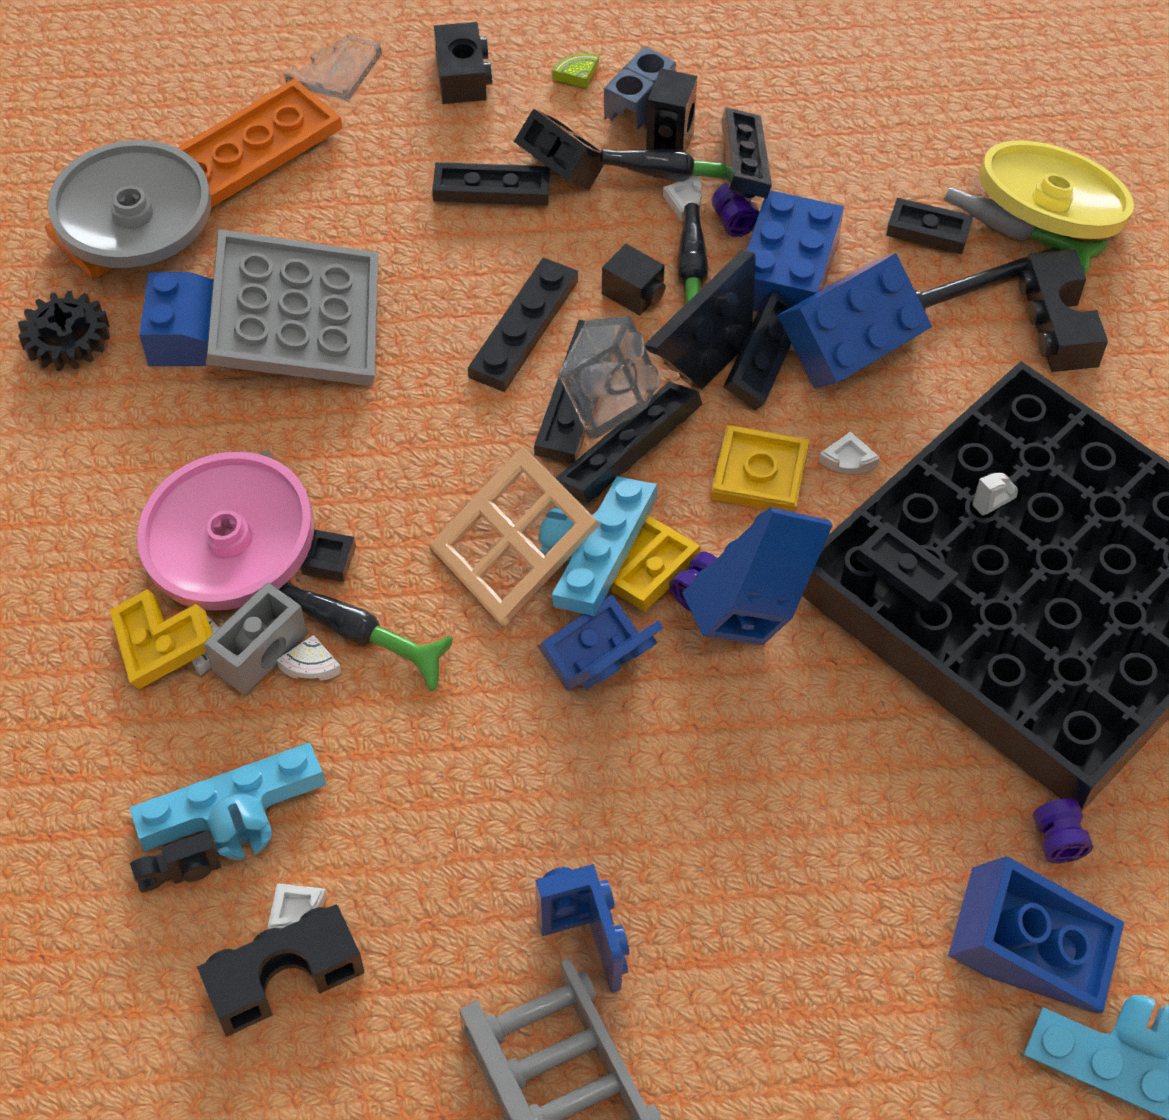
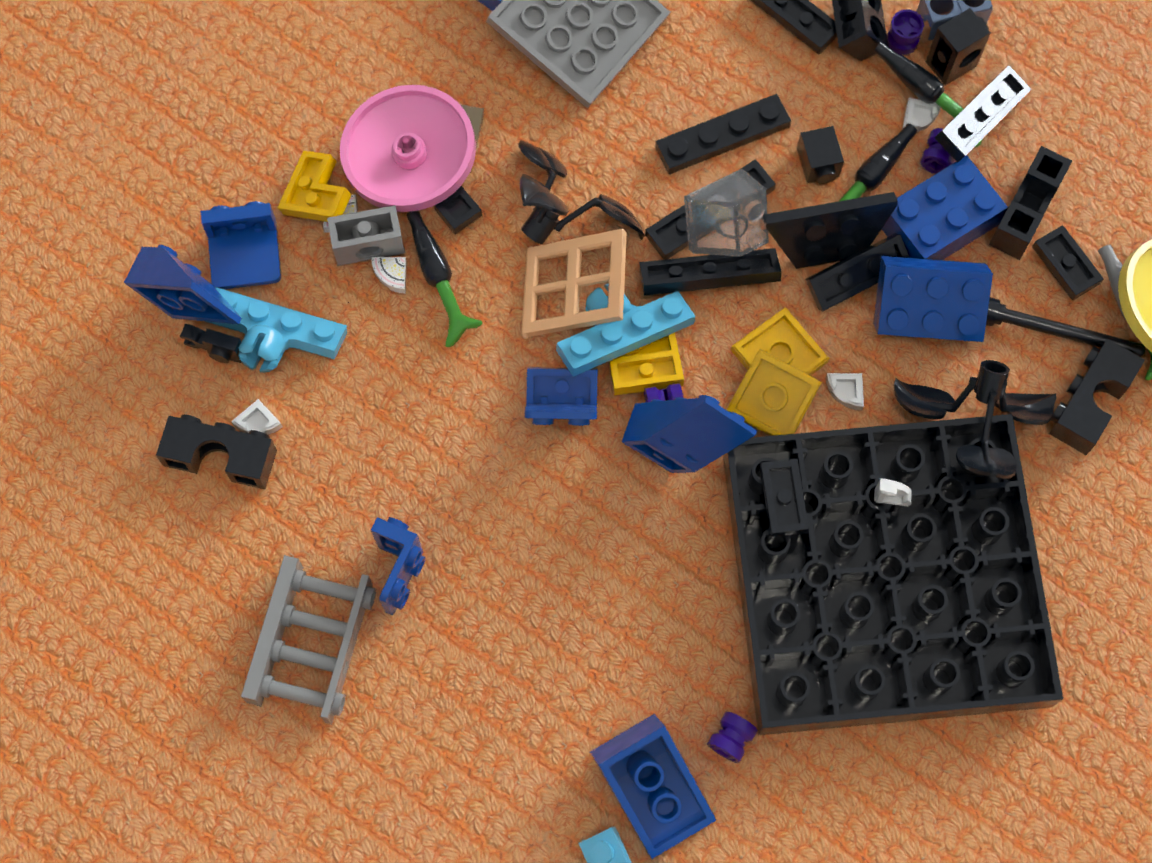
camera: 40 degrees right, 15 degrees up
none -> blue slope [124,245,242,324]
none -> blue bracket [201,201,281,289]
none -> black plant [518,140,645,244]
none -> yellow tile [727,349,822,436]
none -> dark purple wheel [887,9,924,55]
none -> black plant [894,360,1056,479]
none -> black arch [989,146,1072,260]

